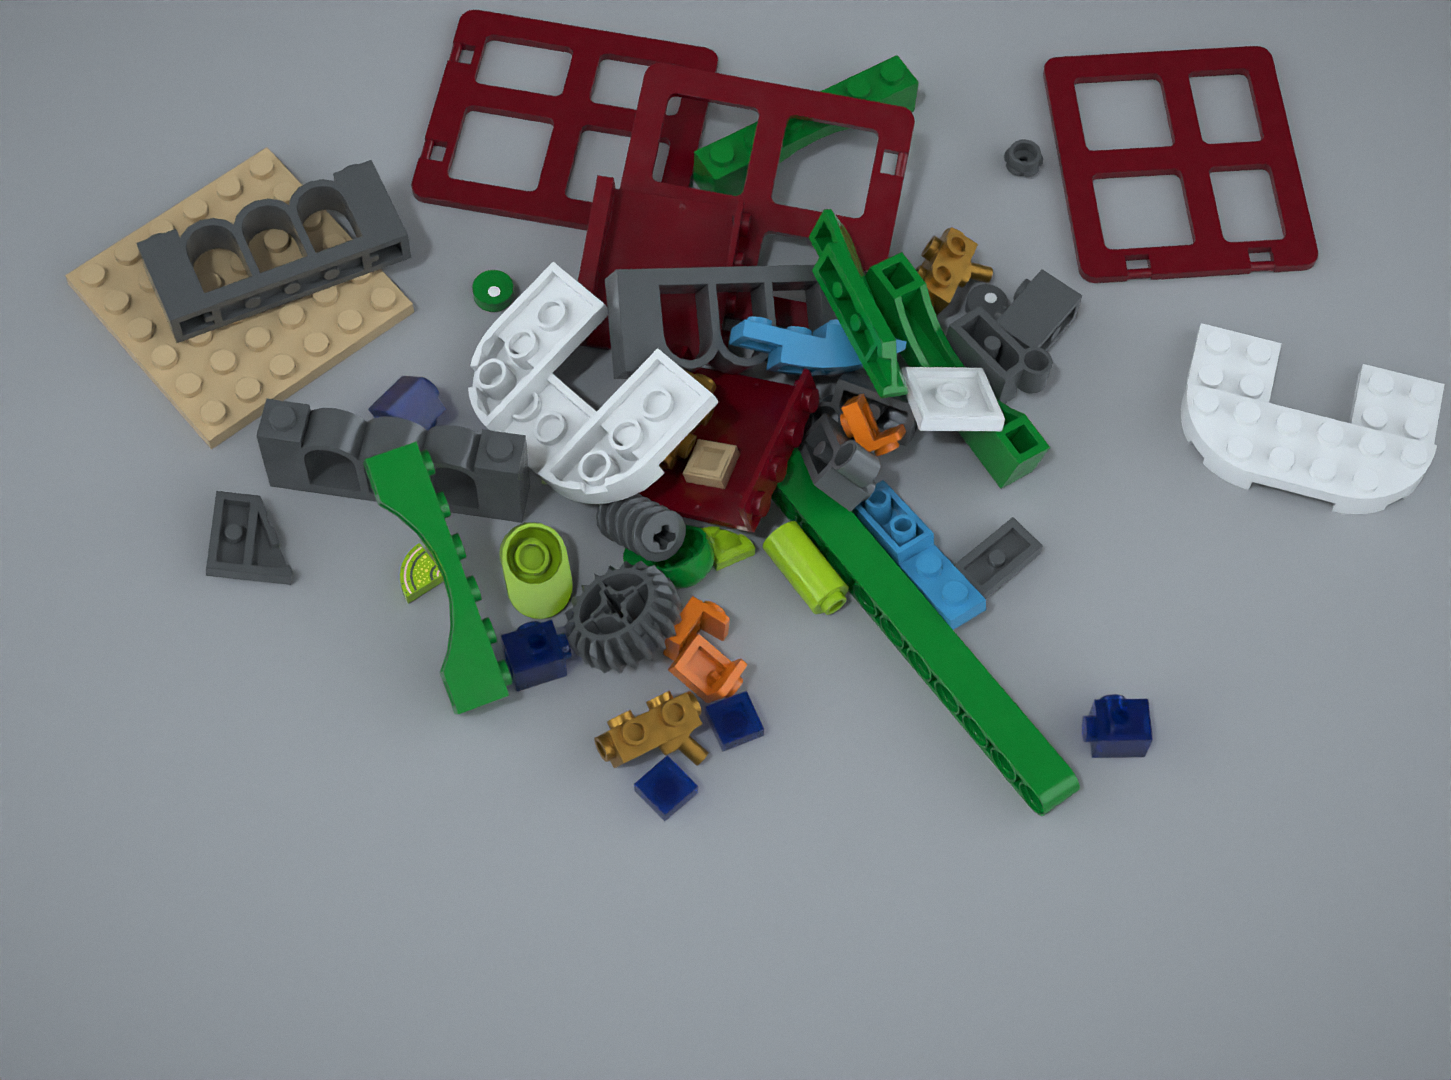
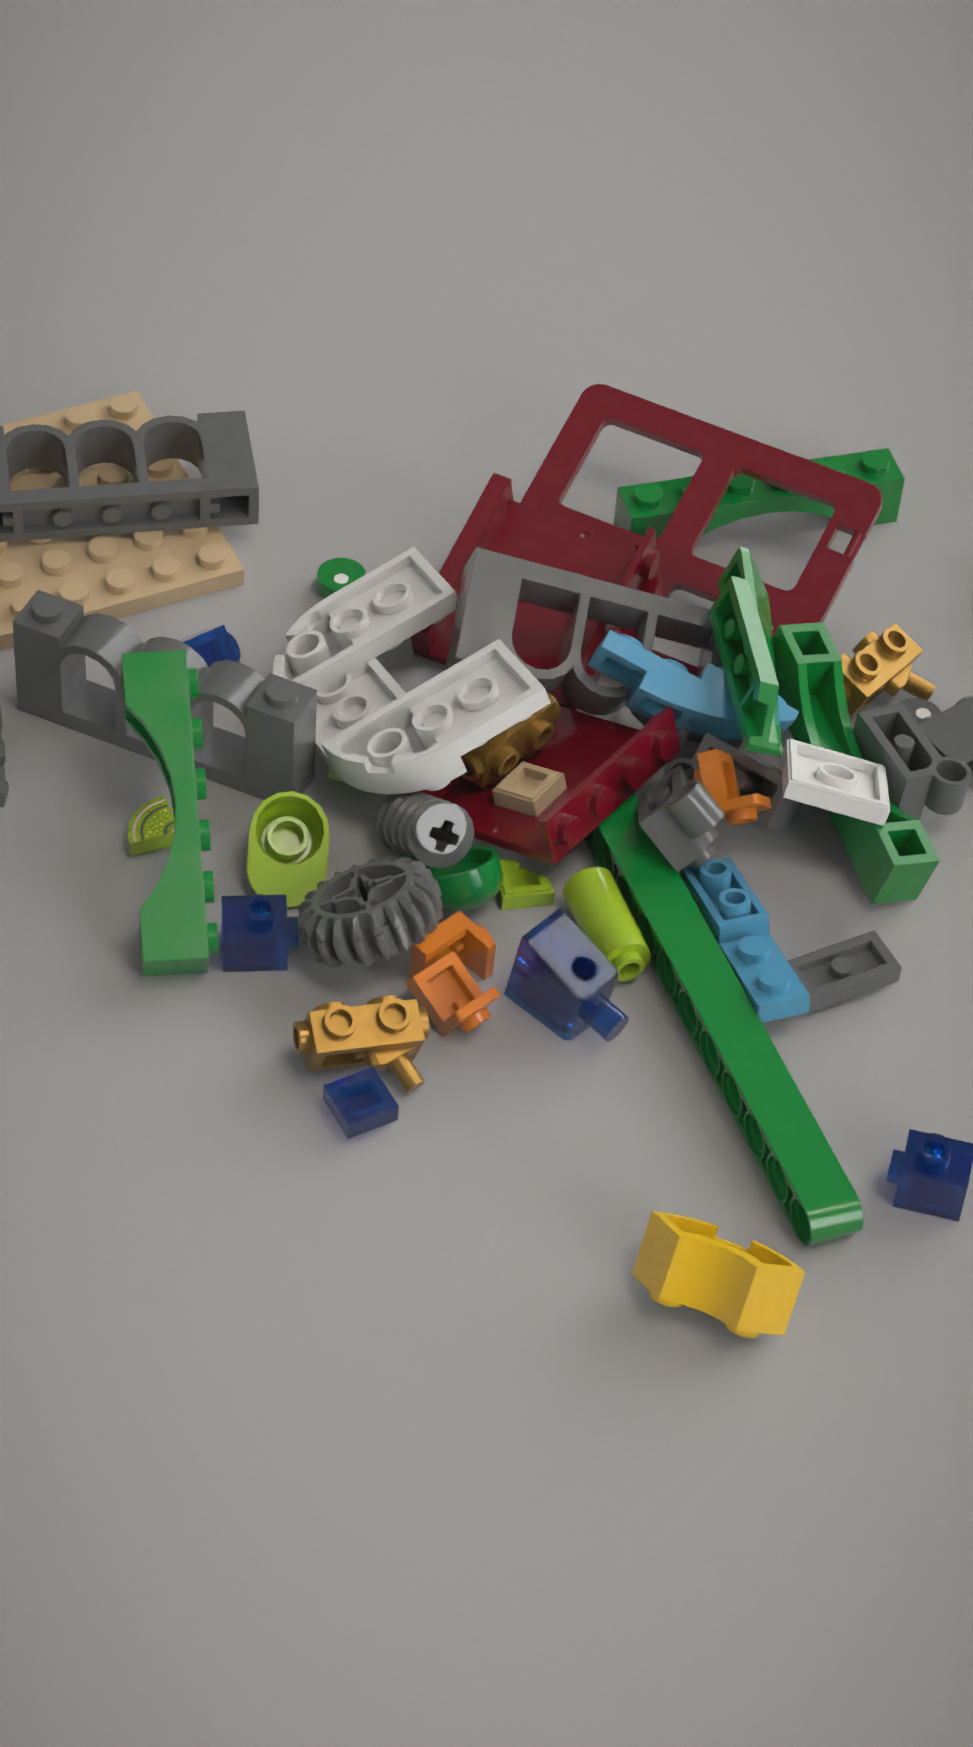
camera: 15 degrees right, 15 degrees down
dark red window [411,10,718,231] -> none
clear blue plate [705,691,764,752] -> none
none -> clear blue torso [504,908,629,1042]
none -> yellow brick [632,1211,805,1338]

